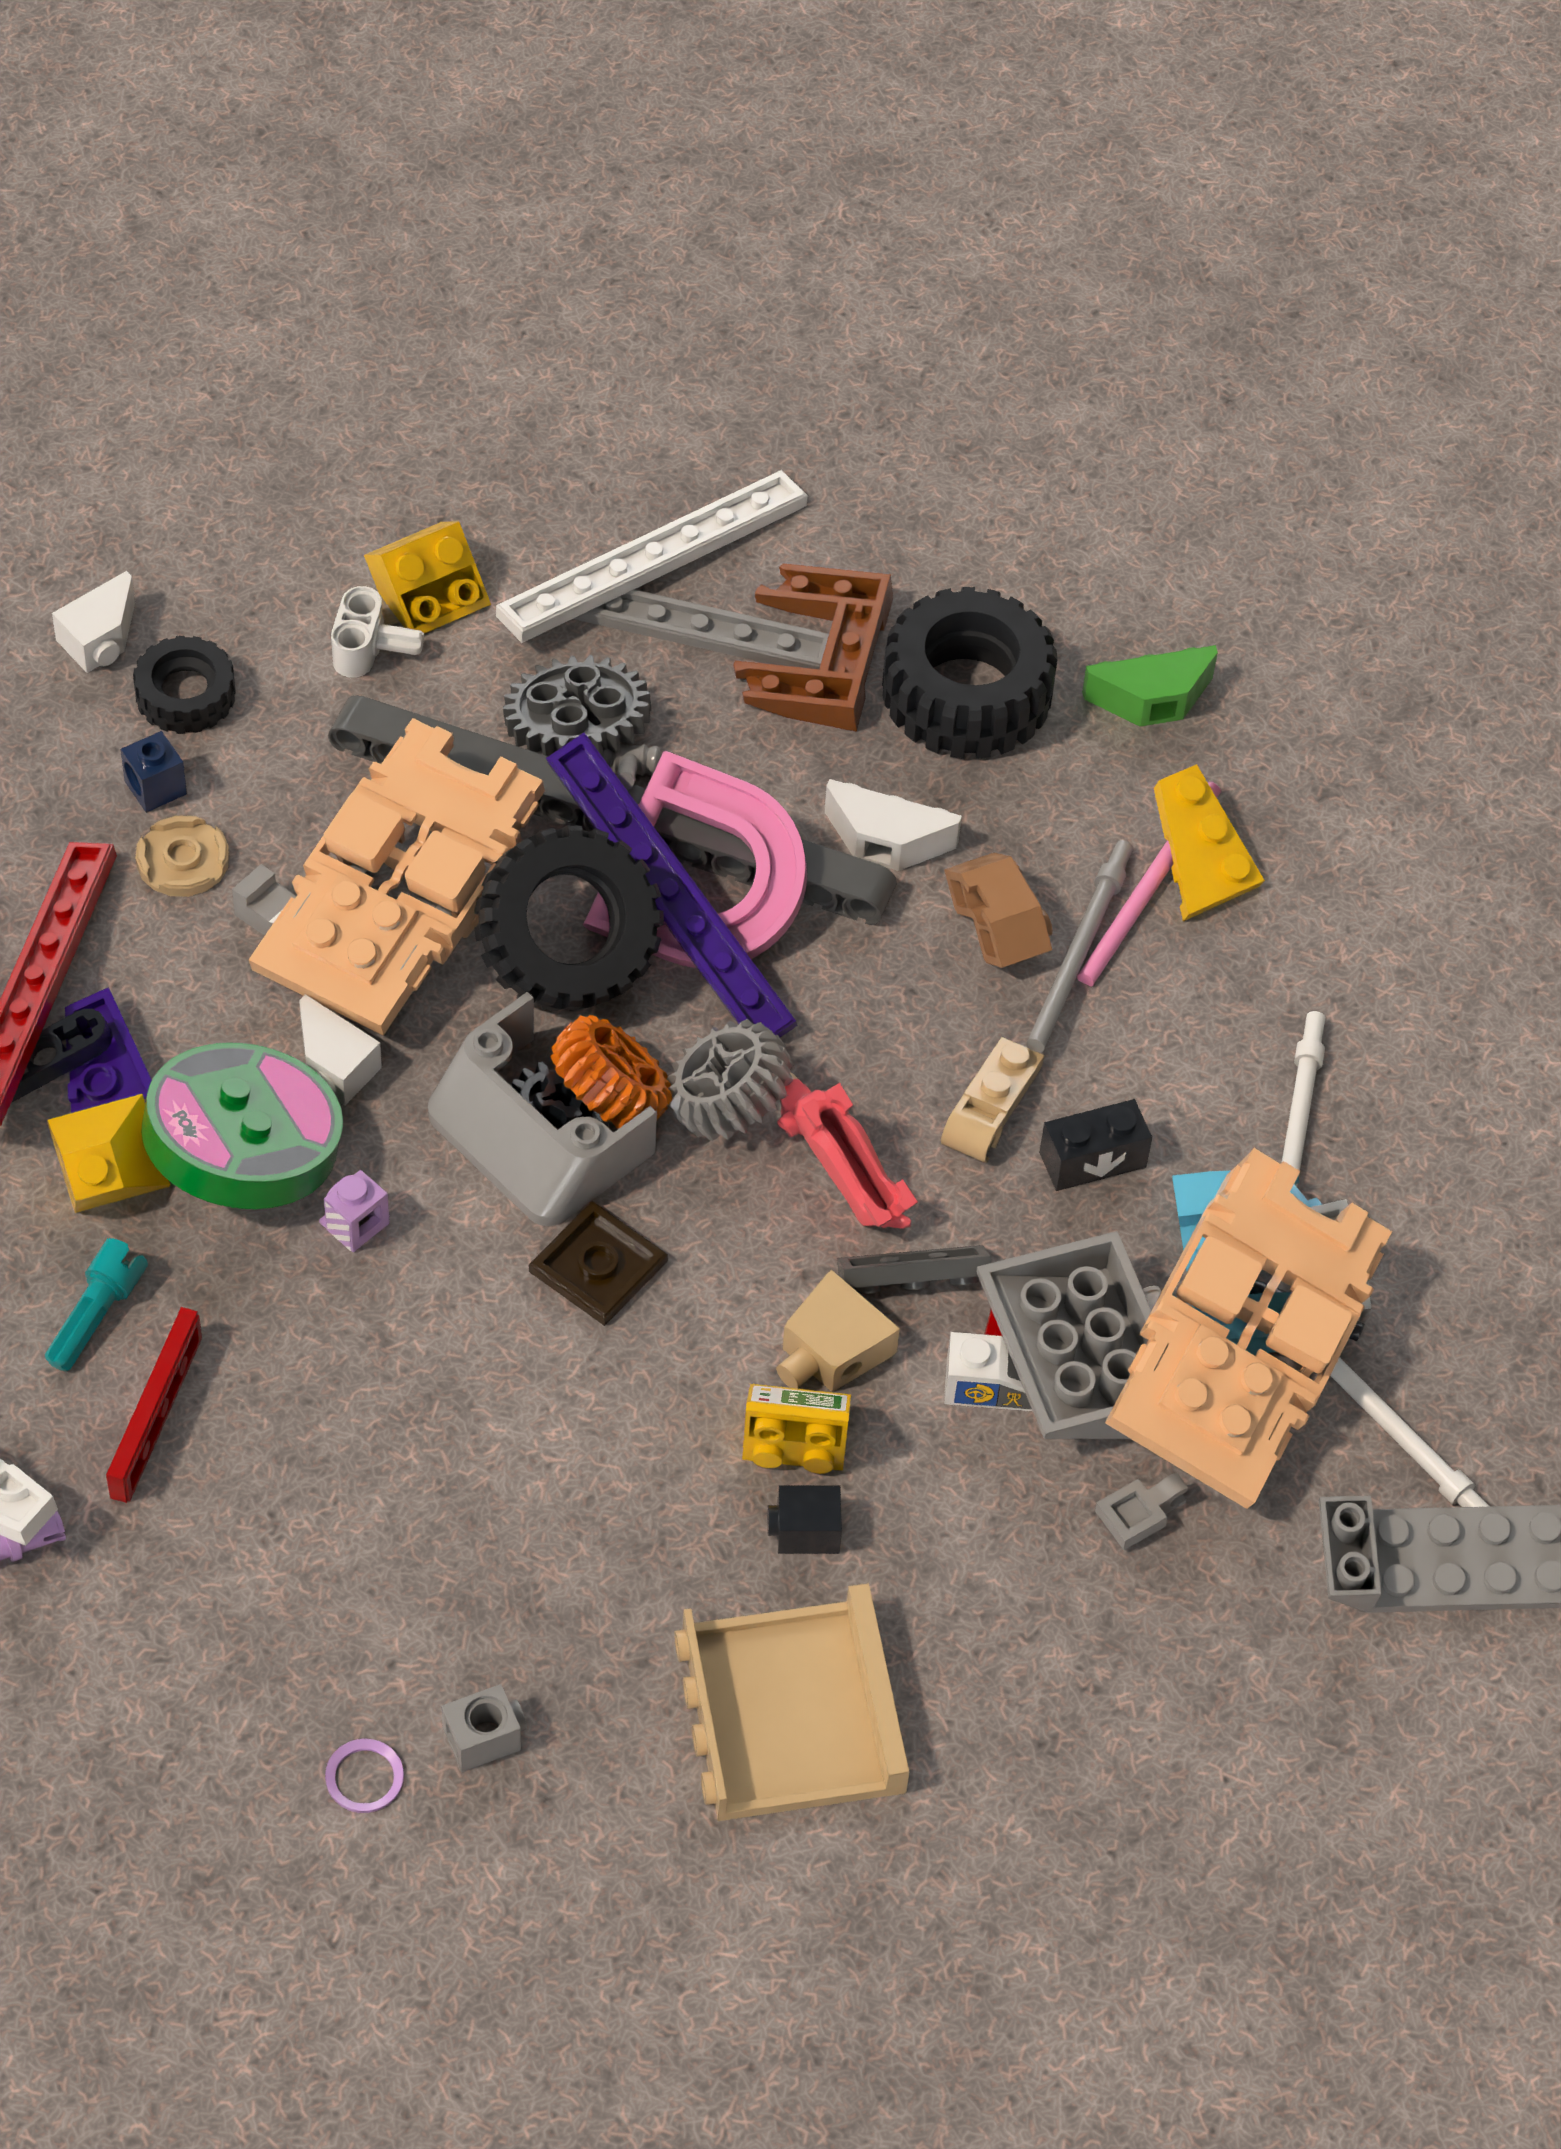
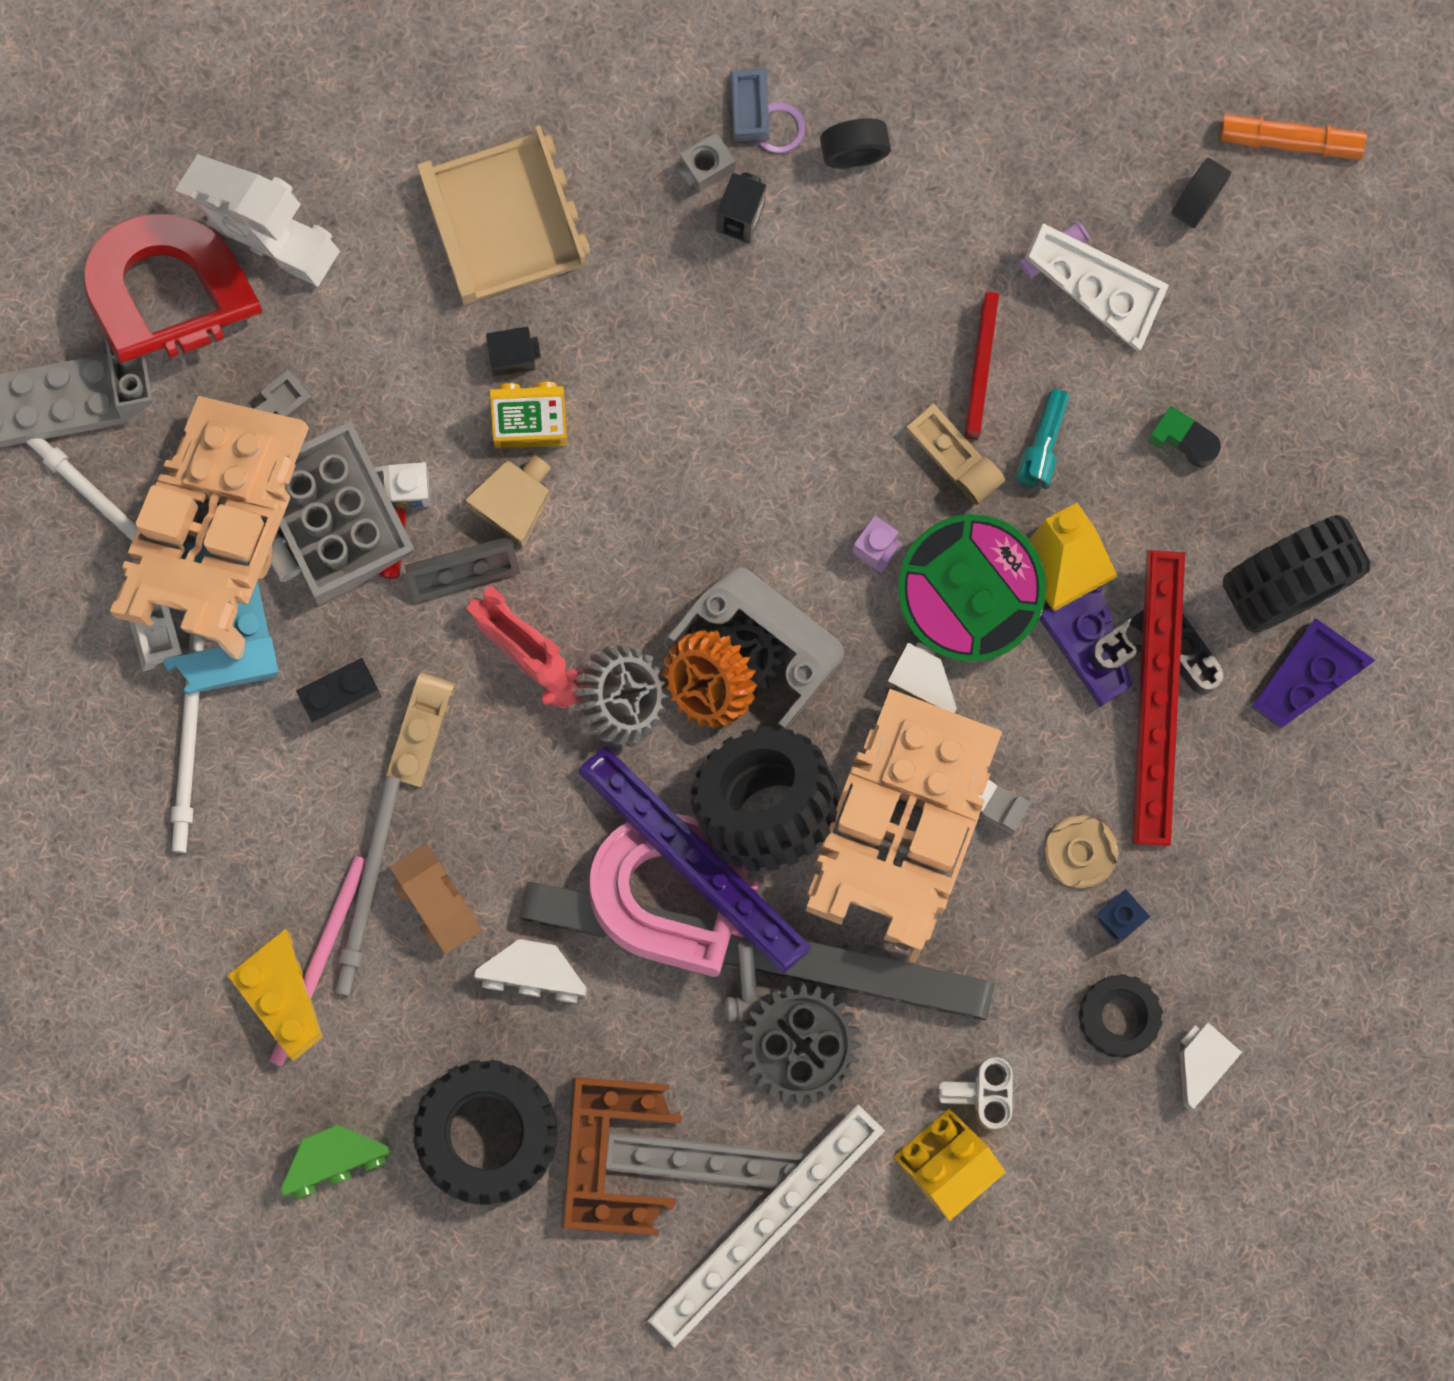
camera: 170 degrees right, 25 degrees up
dark brown tile [529,1201,668,1326] -> none
none -> piece [84,214,262,364]
none -> white wedge [175,154,340,287]
none -> black brick [716,172,766,244]
none -> sand blue tile [731,68,770,142]
none -> black tyre [820,118,891,169]
none -> tan plate [906,403,1005,505]

